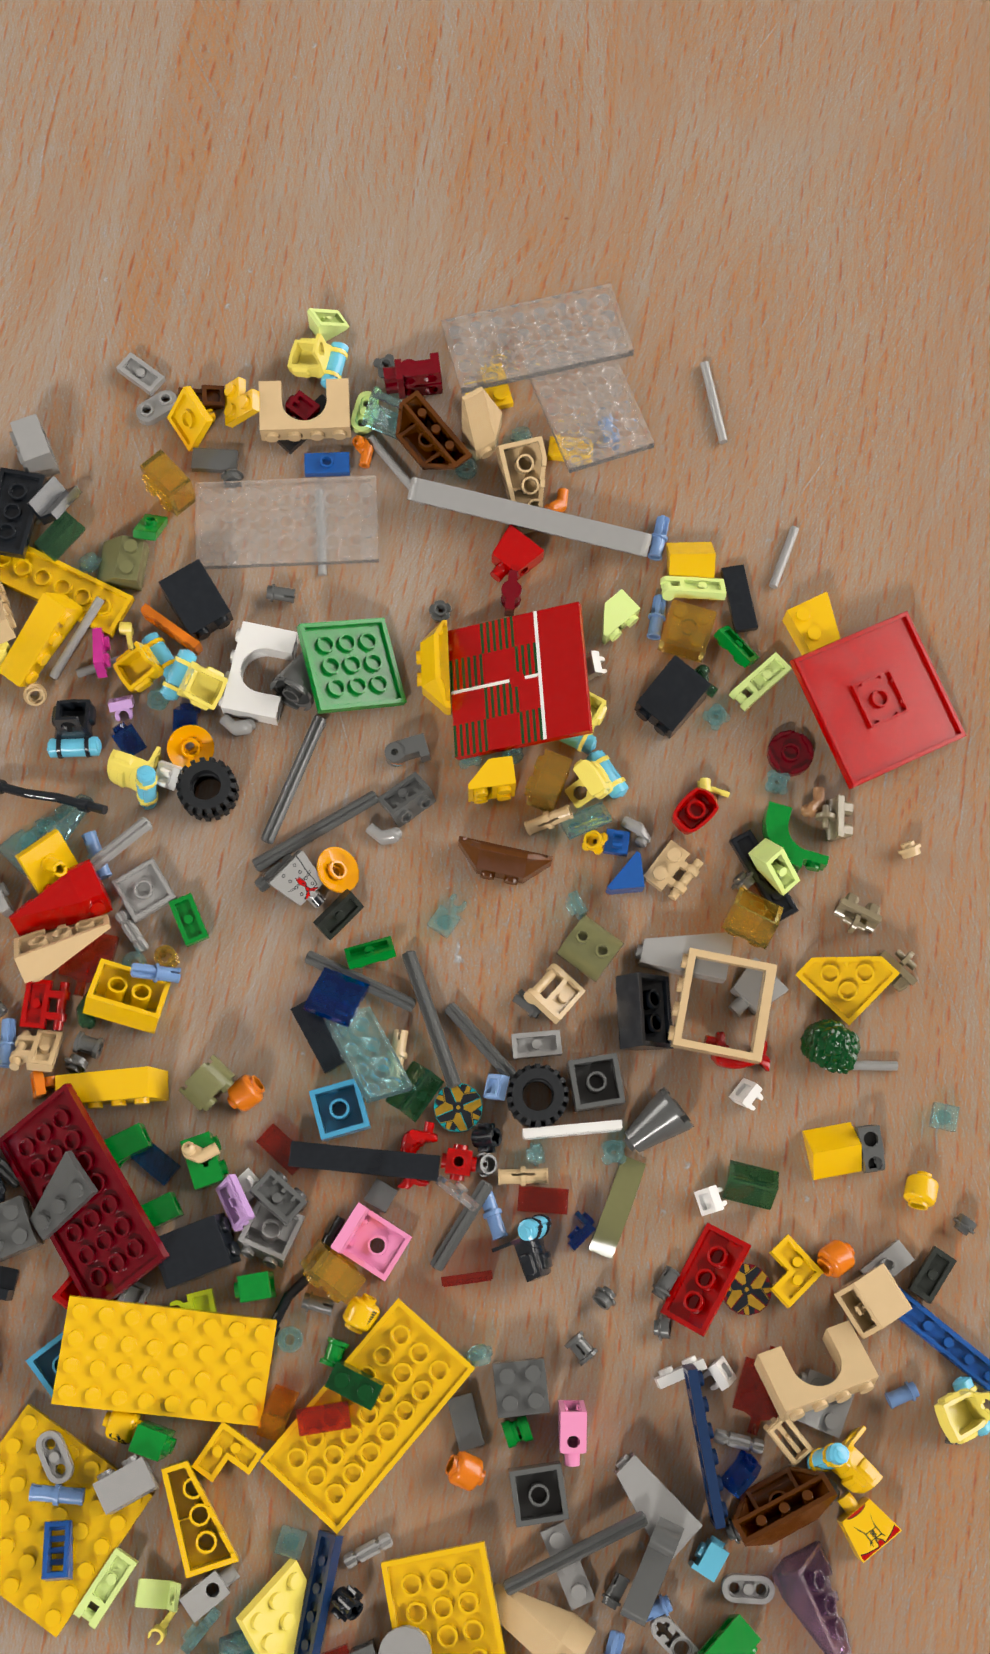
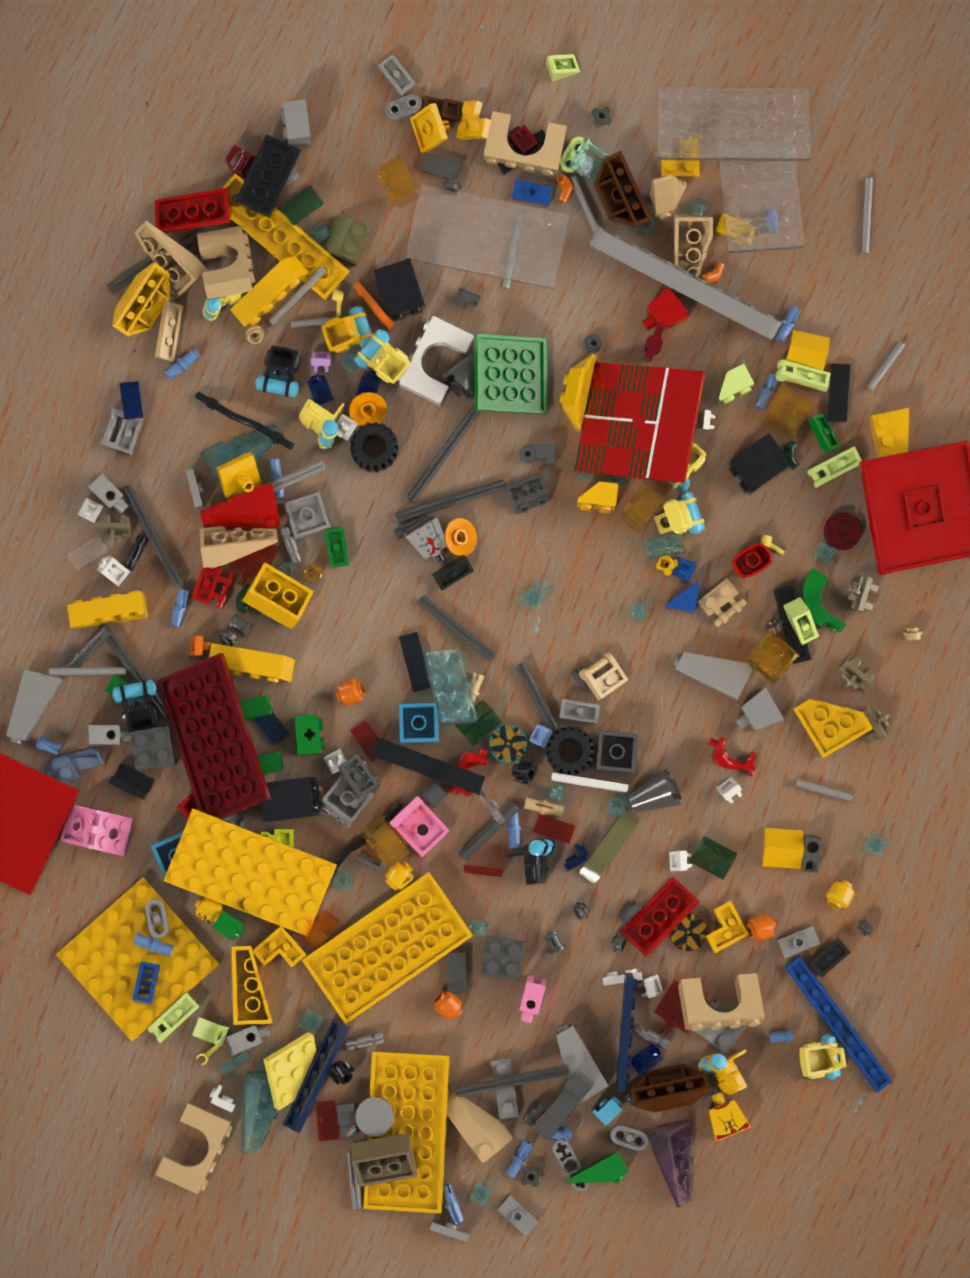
camera: 15 degrees right, 10 degrees up
tan plate [9,1029,63,1072] -> none
panel [27,476,82,525] -> none
dark grey wing [29,1151,98,1240] -> none
dark pink plate [92,627,111,678] -> none
light grey brick [92,1455,160,1515] -> none
medium blue axle [130,963,181,984] -> none
green plate [133,514,168,541] -> none
olive brick [178,1055,235,1111] -> none
tan arm [181,1141,220,1164] -> none
lavender tile [215,1174,255,1232] -> none
light grey arm [220,714,256,736] -> none
green brick [234,1271,277,1303] -> none
light yellow piece [287,333,349,388] -> none
clear red tile [296,1400,352,1436] -> none
clear blue slope [303,967,370,1027] -> none
green bush [319,1337,350,1368] -> none
dark green brick [325,1359,385,1410] -> none
green plate [344,936,396,970] -> none
light grey arm [365,823,402,845] -> none
dark red hips [383,352,443,399] -> none
dark grey axle [402,951,461,1088] -> none
red brick [441,1144,477,1181] -> none
reddish brown wedge [458,836,553,885] -> none
dark grey plate [476,1152,497,1177] -> none
green wheel [501,1415,534,1448] -> none
dark grey brick [508,1461,569,1527] -> none
tan pin [524,804,573,836] -> none
olive brick [557,915,624,982] -> none
black slope [615,972,674,1051] -> none
light grey arm [621,816,651,848] -> none
tan window [668,948,777,1064] -> none
clear light blue plate [702,703,730,730] -> none
tan tile [763,1416,813,1467] -> none
dark green hair [800,1019,861,1074] -> none
medium nougat arm [801,787,825,818] -> none
tan slope [834,1263,912,1340] -> none

